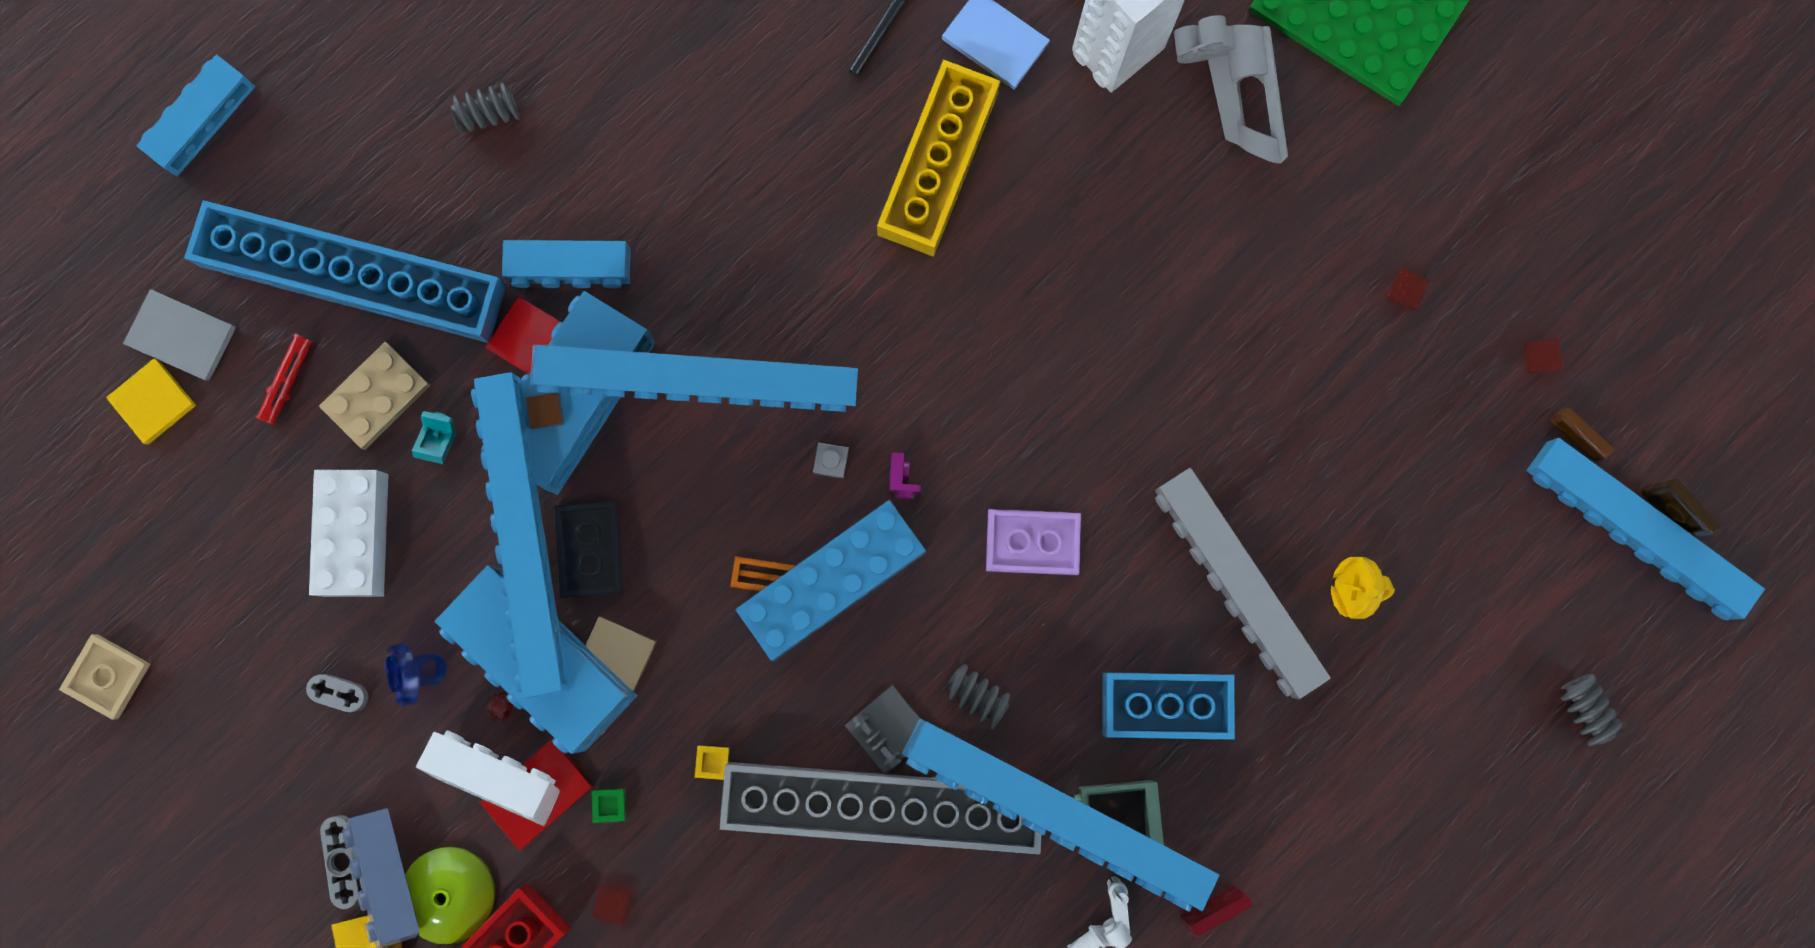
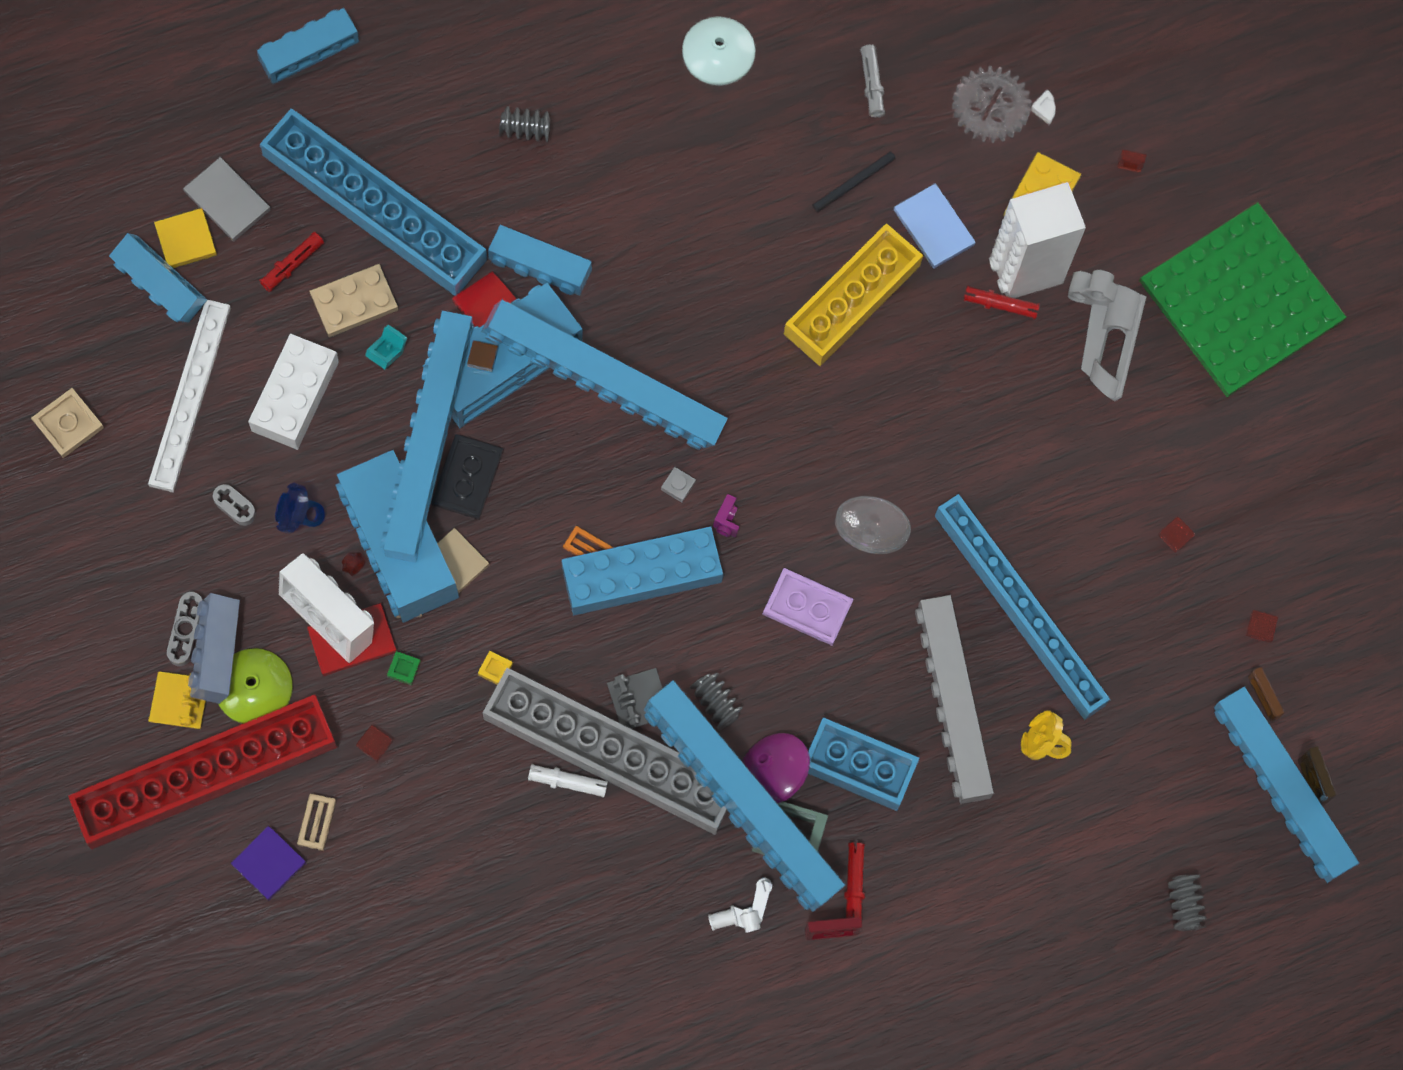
camera: 15 degrees right, 10 degrees down
none -> dark azure brick [109,233,207,323]
none -> white tile [148,300,231,492]
none -> white pin [528,764,608,798]
none -> magenta dish [742,733,810,804]
none -> clear dish [835,496,911,554]
none -> red pin [844,843,865,920]
none -> dark azure brick [935,494,1110,720]
none -> red pin [963,285,1039,319]

